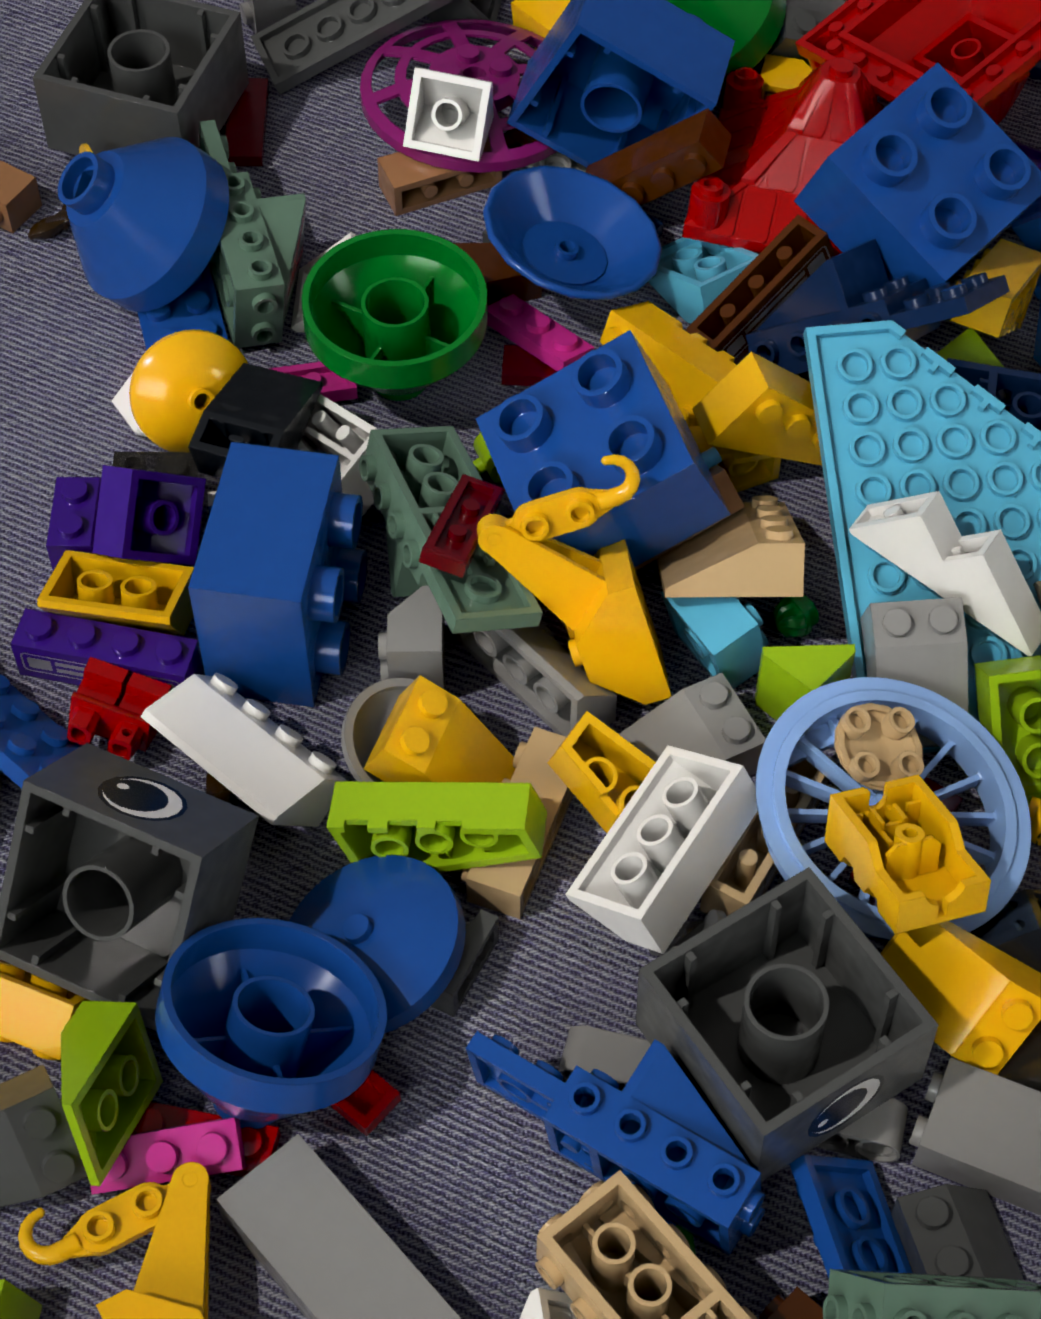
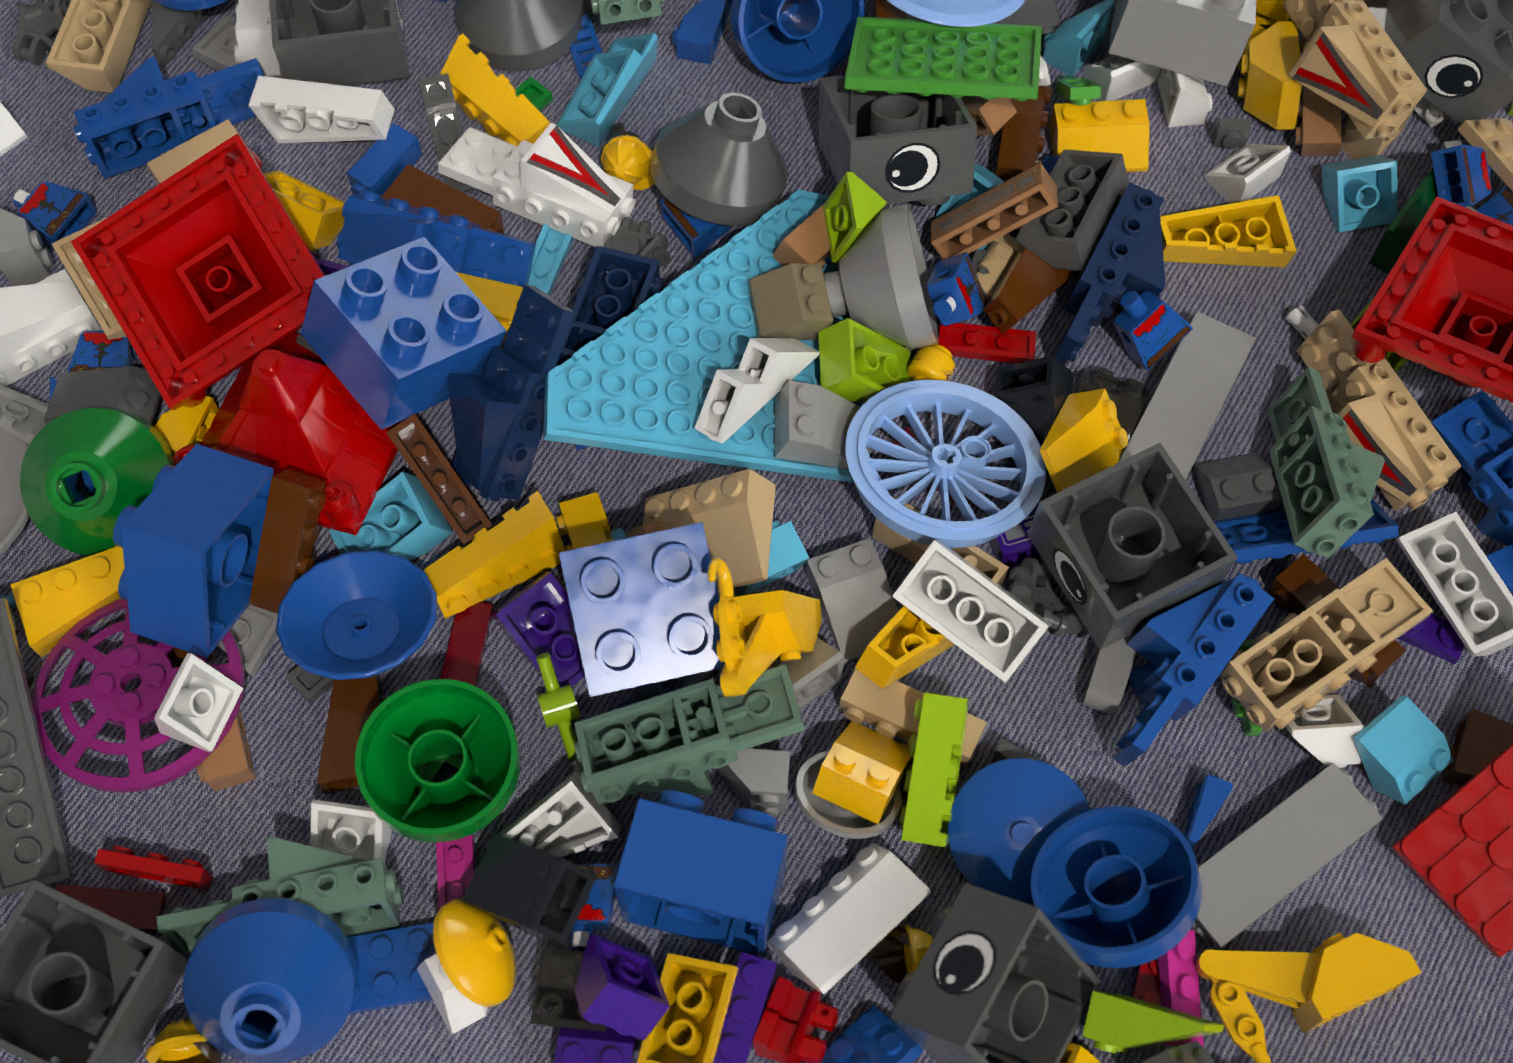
camera: 85 degrees left, 10 degrees up
dark red tile [419,474,505,578] -> none
dark pink plate [487,294,594,371] -> none
yellow wedge [692,351,822,466] -> none
lime slope [755,644,856,721] -> none
yellow piece [824,774,991,934] -> none
tan dish [834,703,924,792] -> none
none -> red plate [94,846,213,891]
none -> blue slope [1183,774,1233,848]

